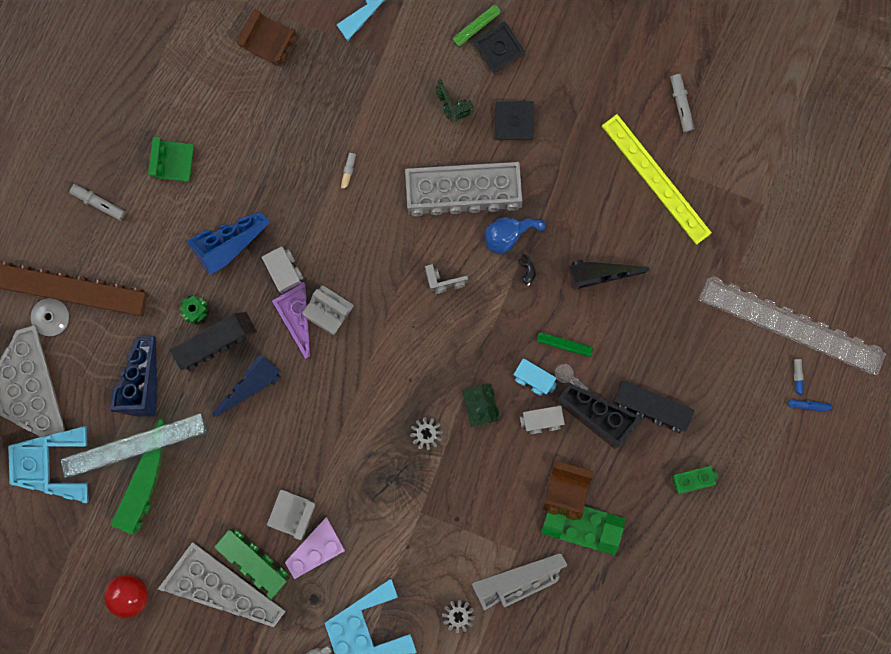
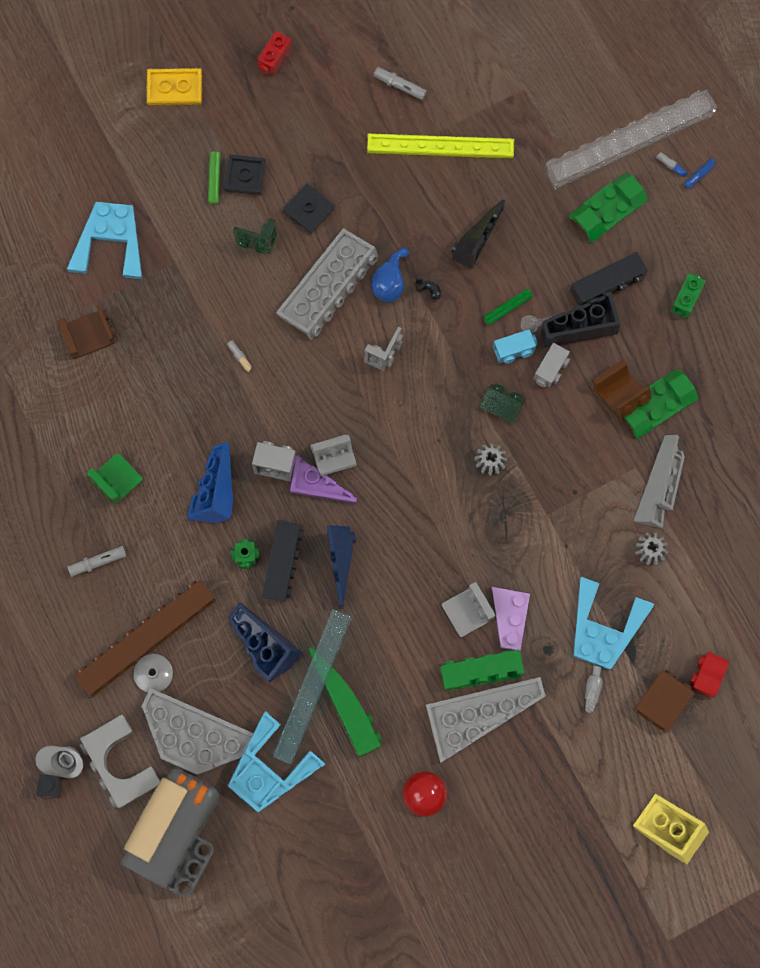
camera: 55 degrees left, 10 degrees down
none -> green piece [568,173,648,244]

